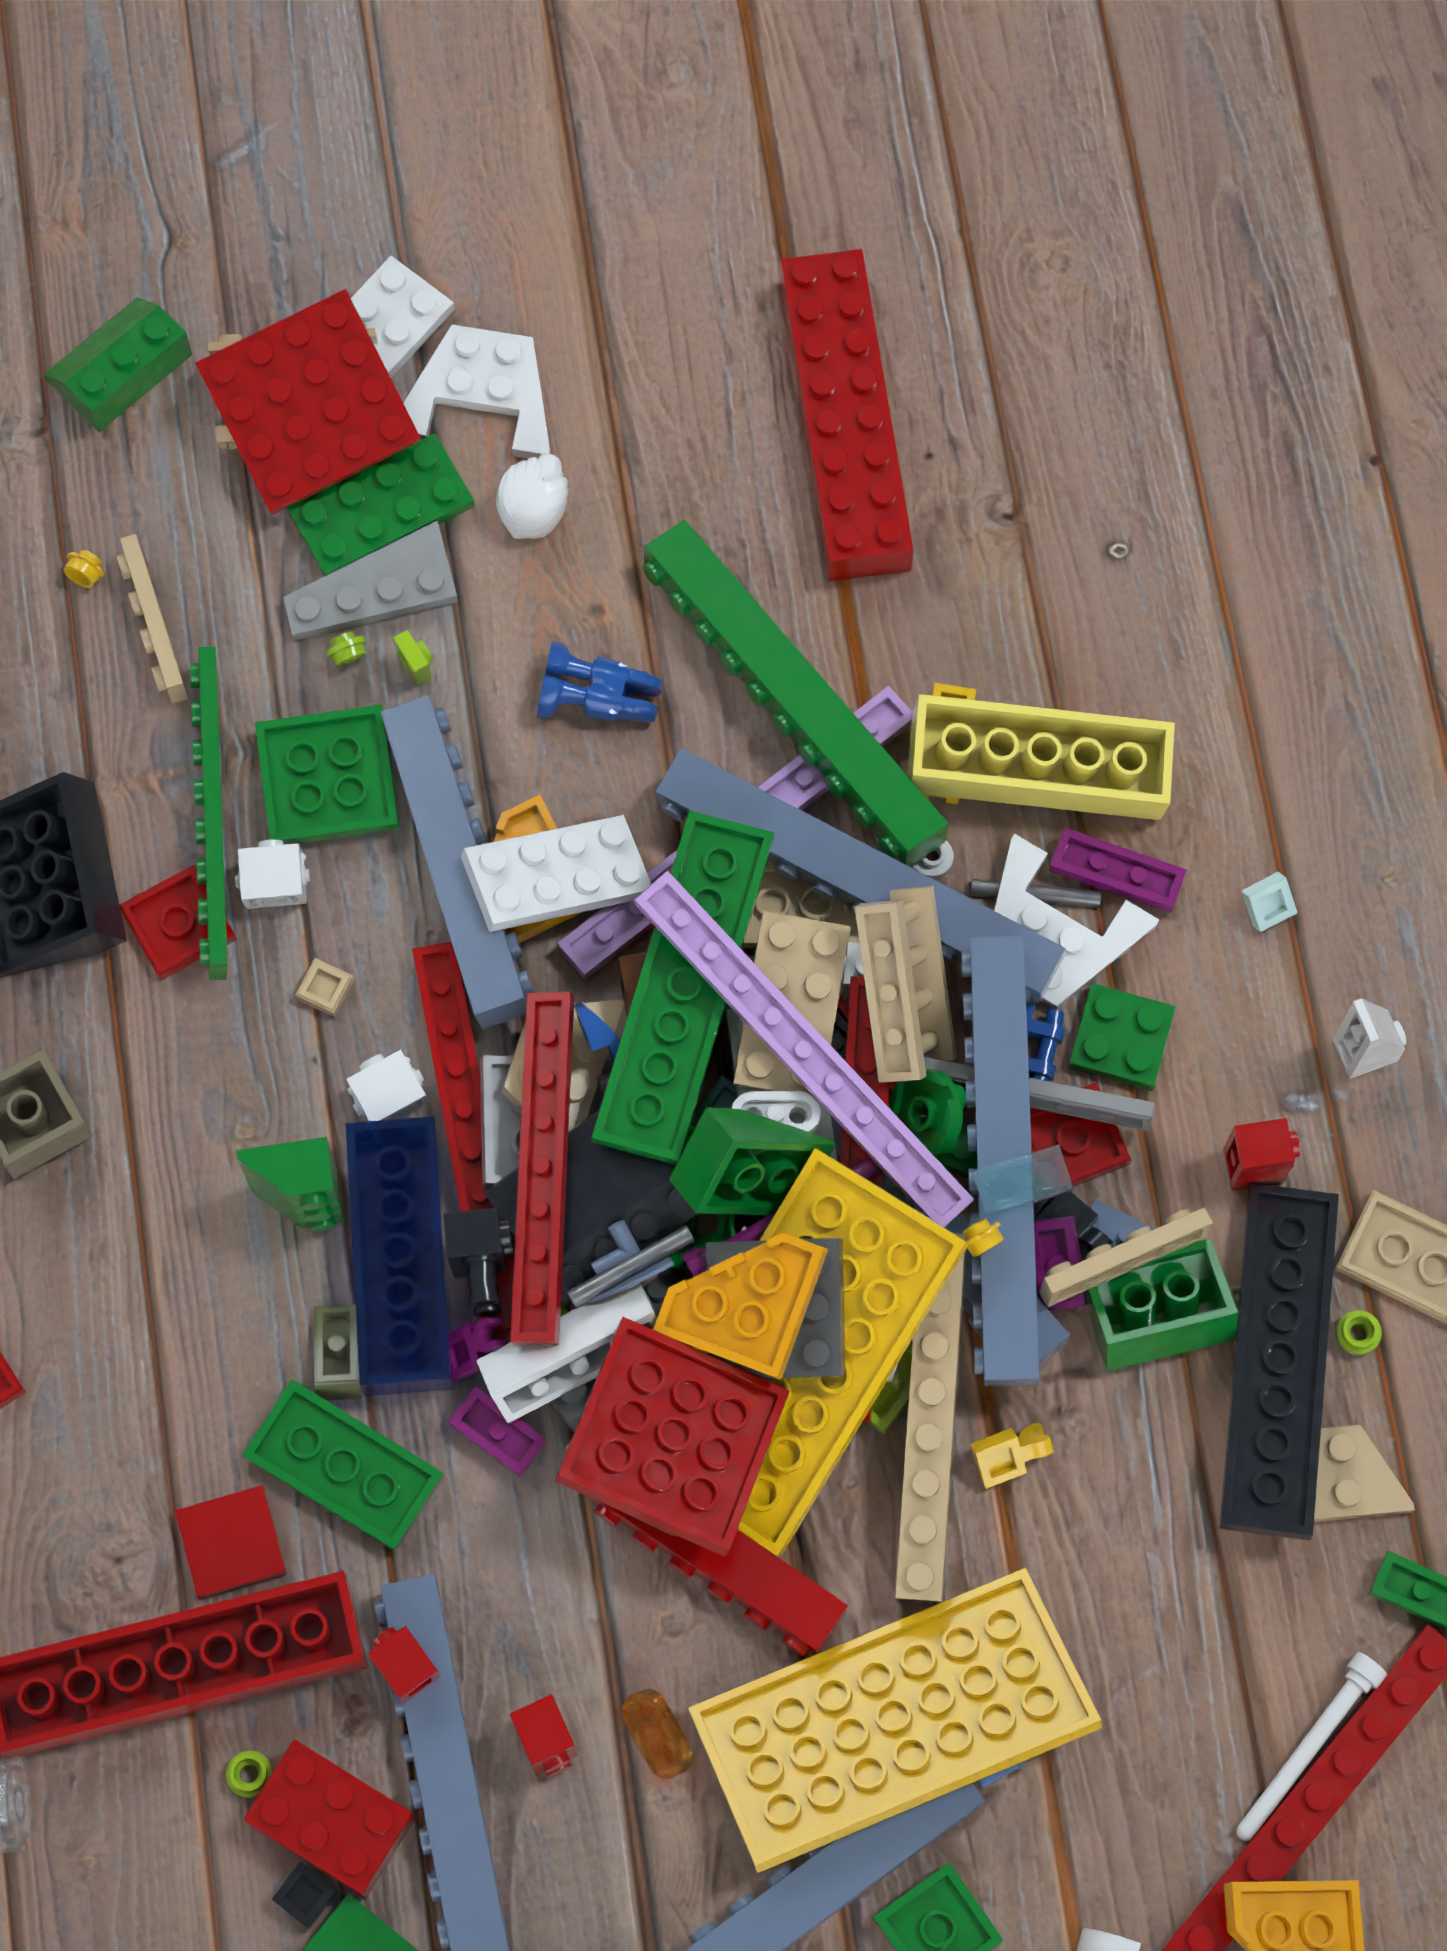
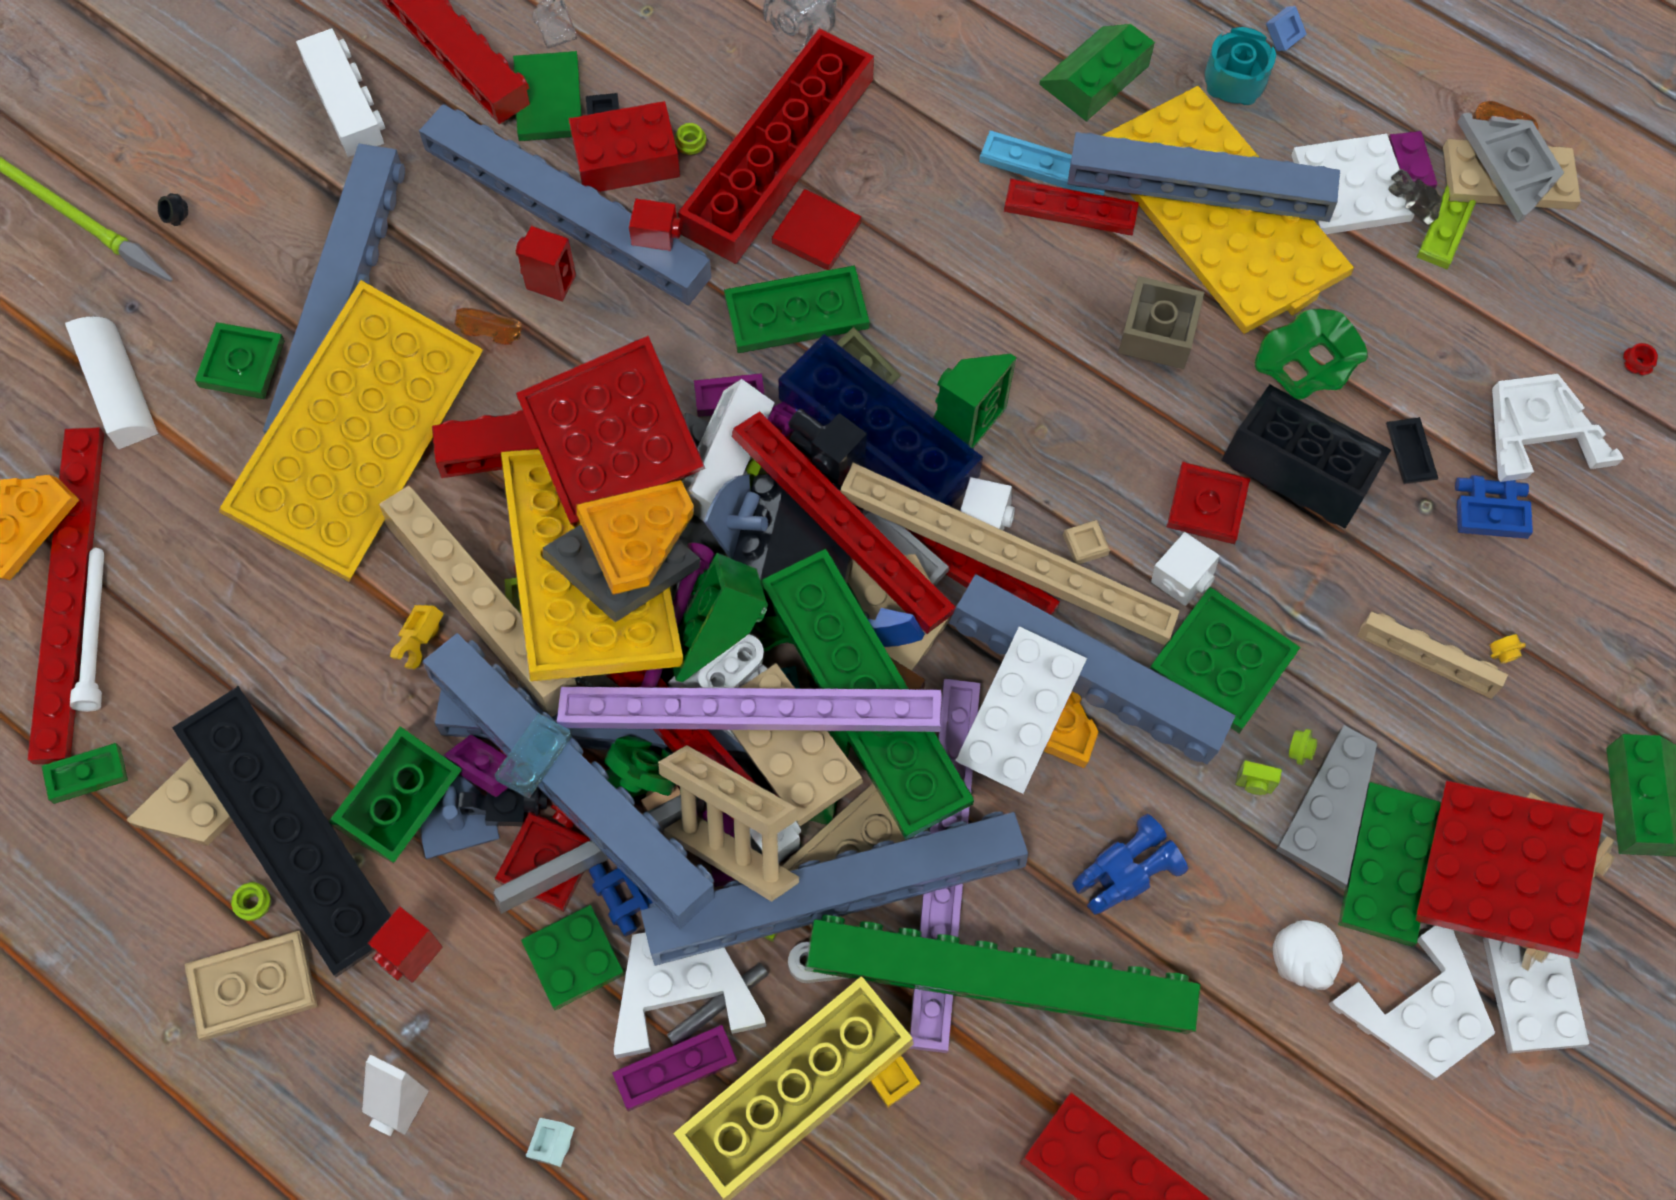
camera: 135 degrees right, 5 degrees down
green plate [190,647,227,980] -> none
flat silver bar [567,1226,694,1308] -> none
yellow plate [963,1218,1004,1257] -> none
tan plate [1039,1207,1213,1308] -> none
none -> tan plate [840,463,1179,645]

